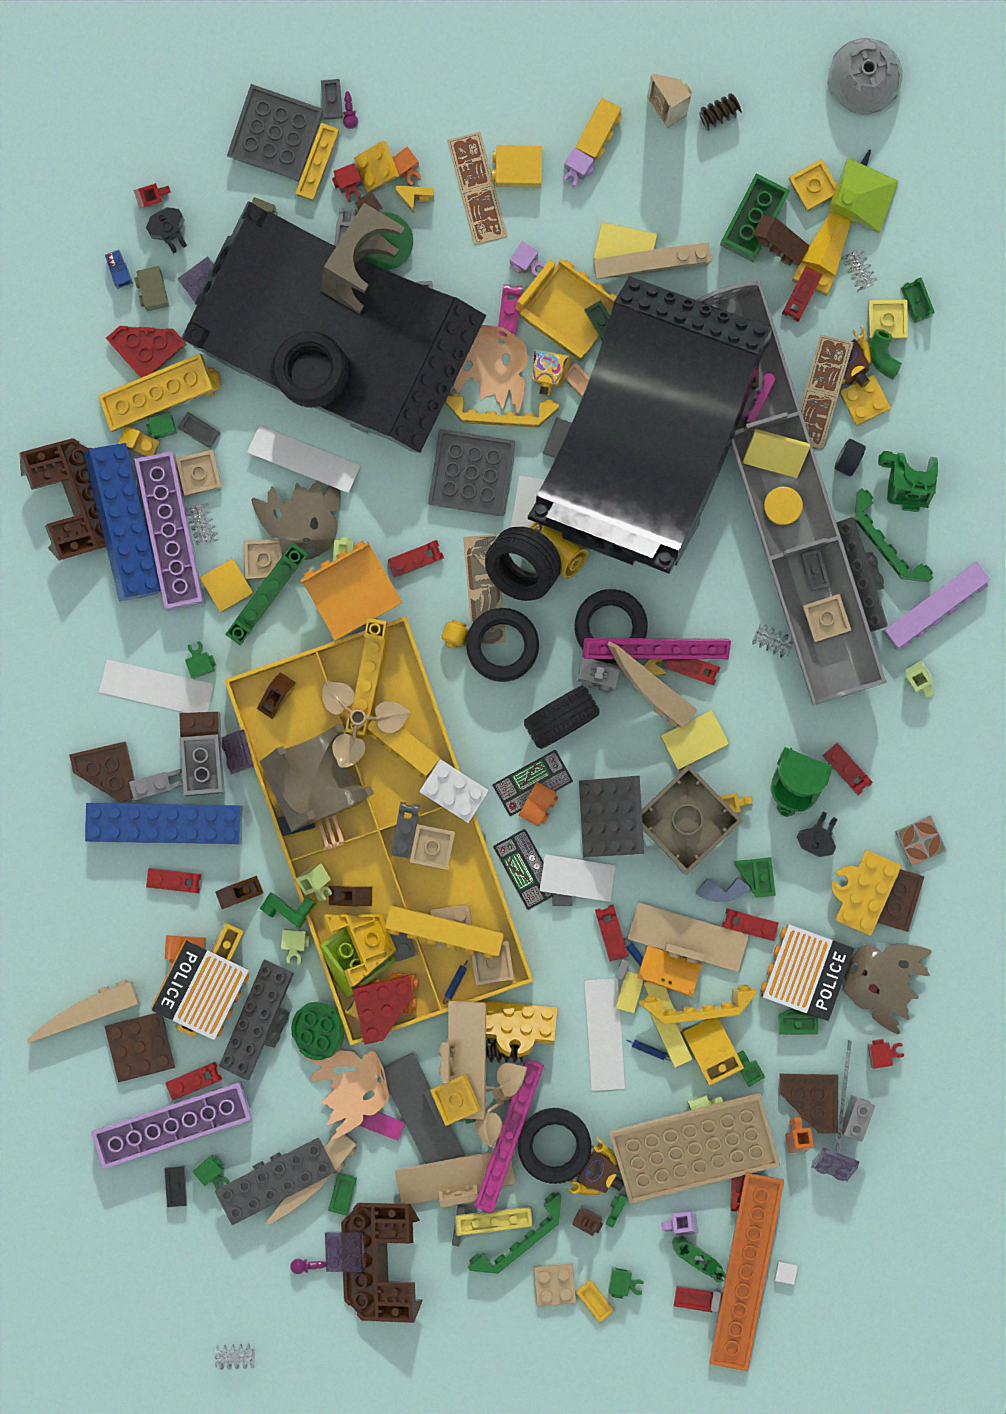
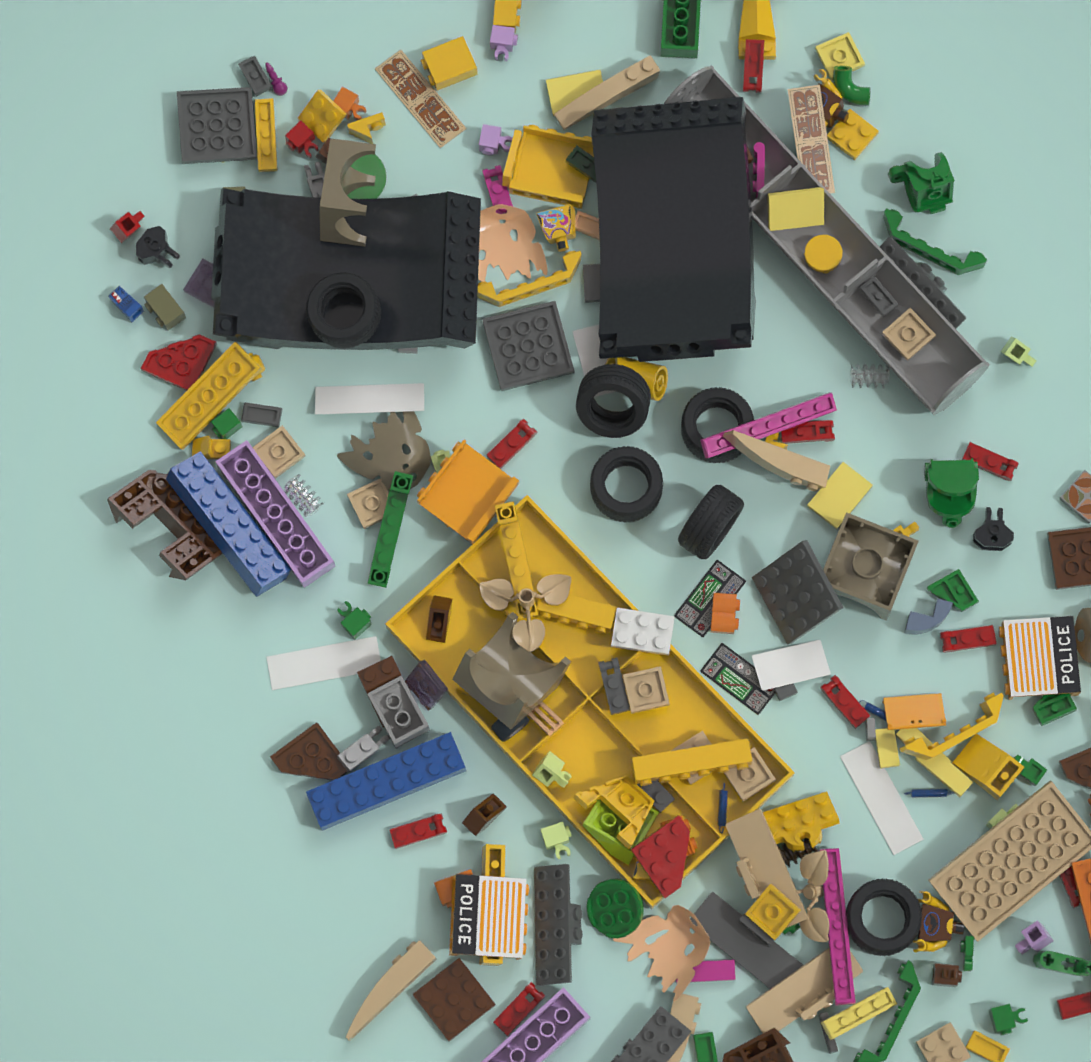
camera: 25 degrees left, 10 degrees down
yellow slope [200,558,253,613] -> none
green beam [260,892,316,928] -> none
reddish brown slope [329,886,372,907] -> none
yellow head [441,620,469,649] -> none
sticker [463,534,506,645] -> none
light grey hinge [577,658,621,693] -> none
tan bracket [628,903,749,972] -> none
reddish brown brick [753,215,810,266] -> none
yellow plate [831,850,902,936] -> none
black wheel [834,439,866,477] -> none
clear piece [841,250,877,293] -> none
lavender brick [882,562,991,650] -> none
green hinge [901,277,935,323] -> none

